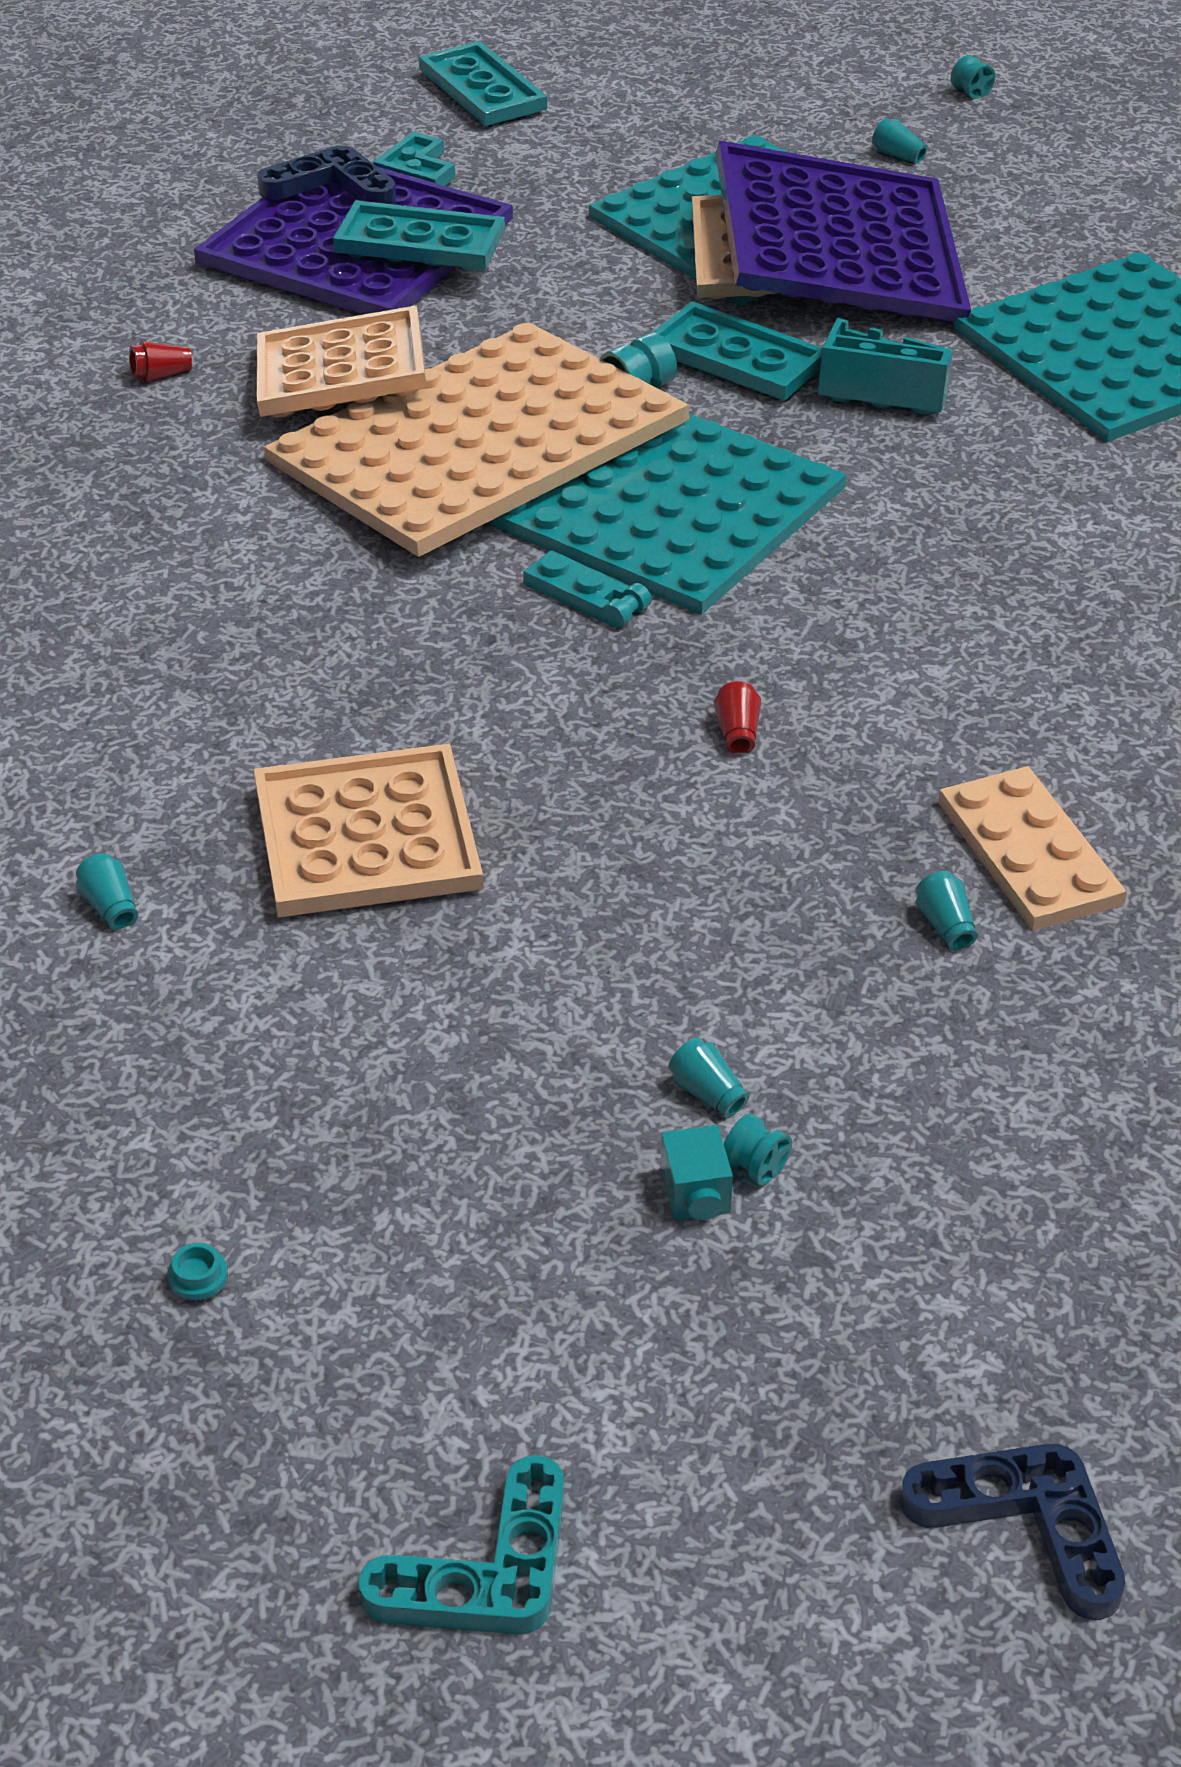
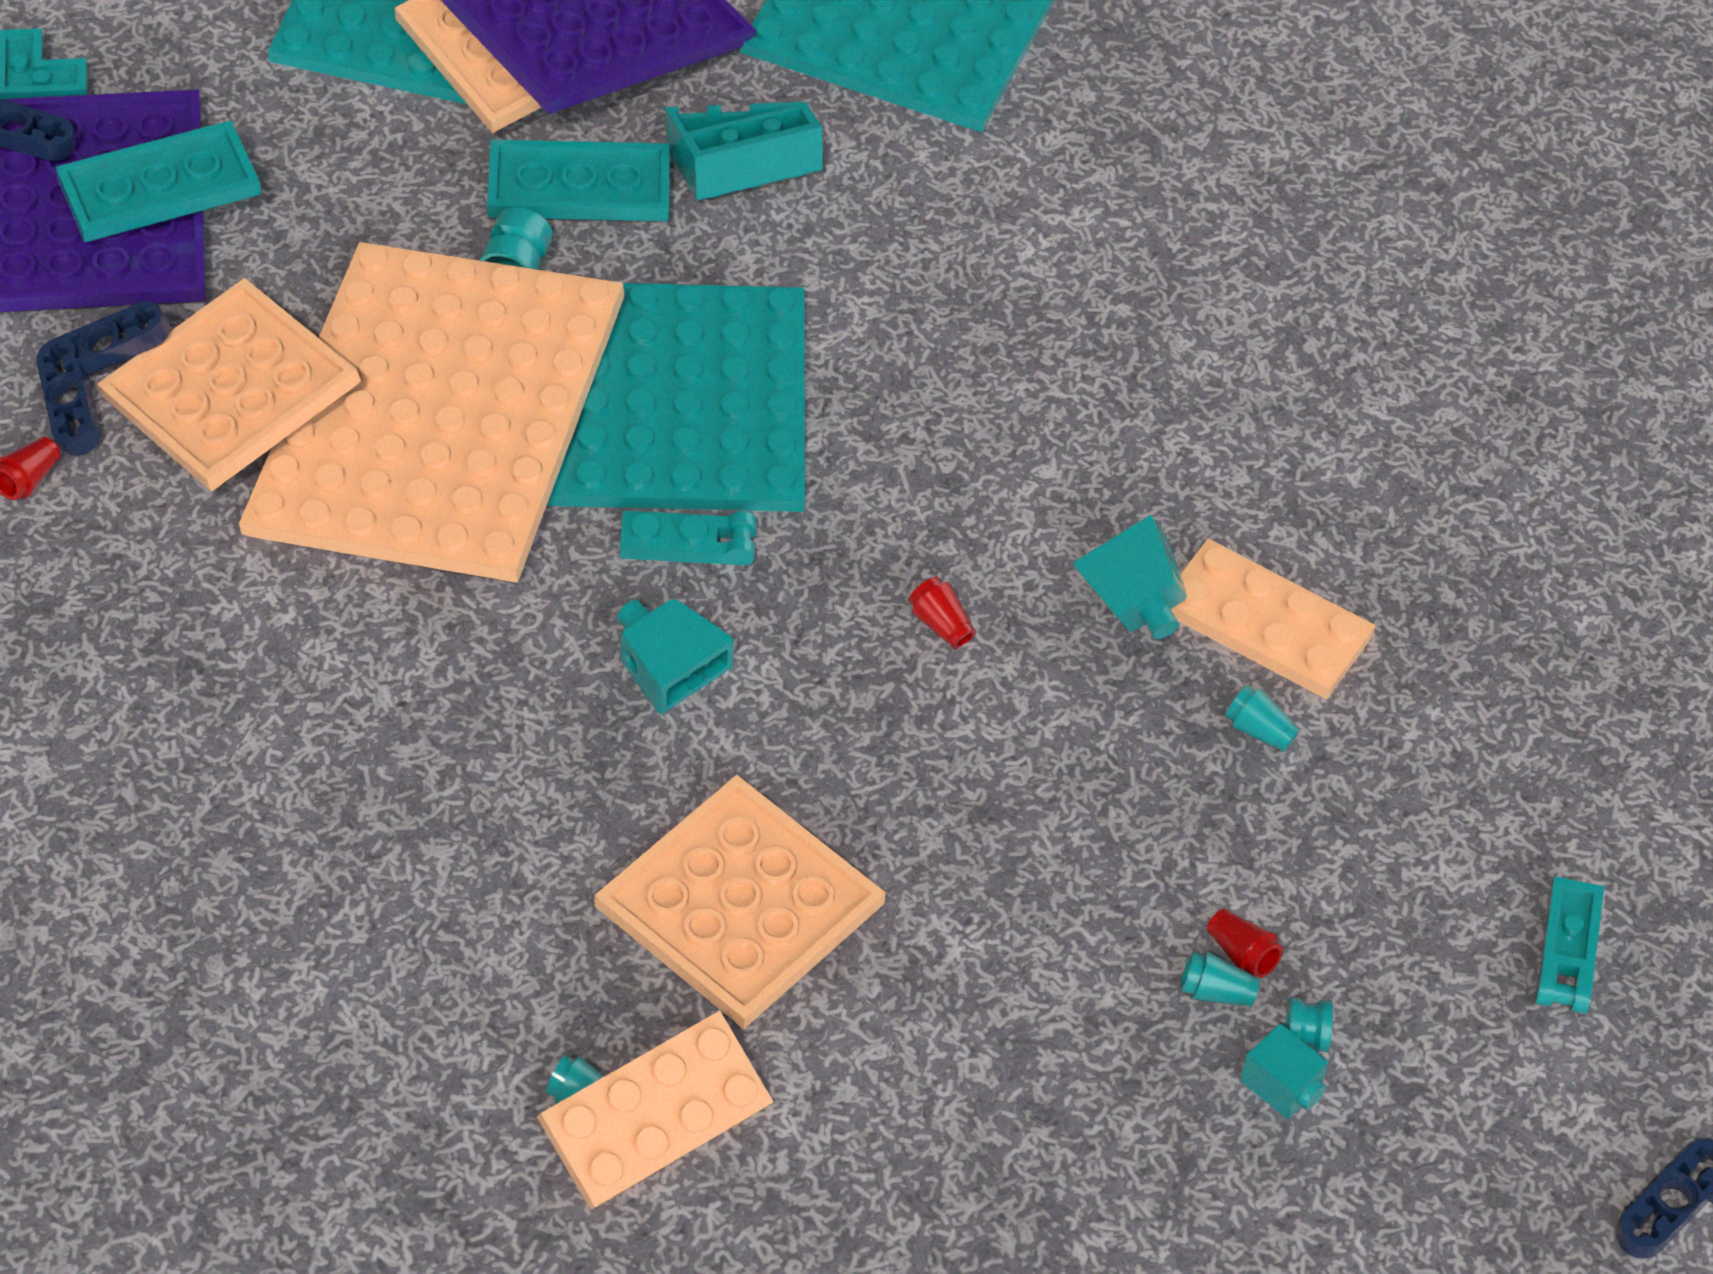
camera: 40 degrees left, 10 degrees up
none -> dark blue beam [37,301,171,456]
none -> light nougat plate [537,1011,773,1210]
none -> teal torso [617,599,734,715]
none -> teal torso [1072,515,1187,639]
none -> red cone [1207,909,1283,979]
none -> teal plate [1535,876,1605,1014]

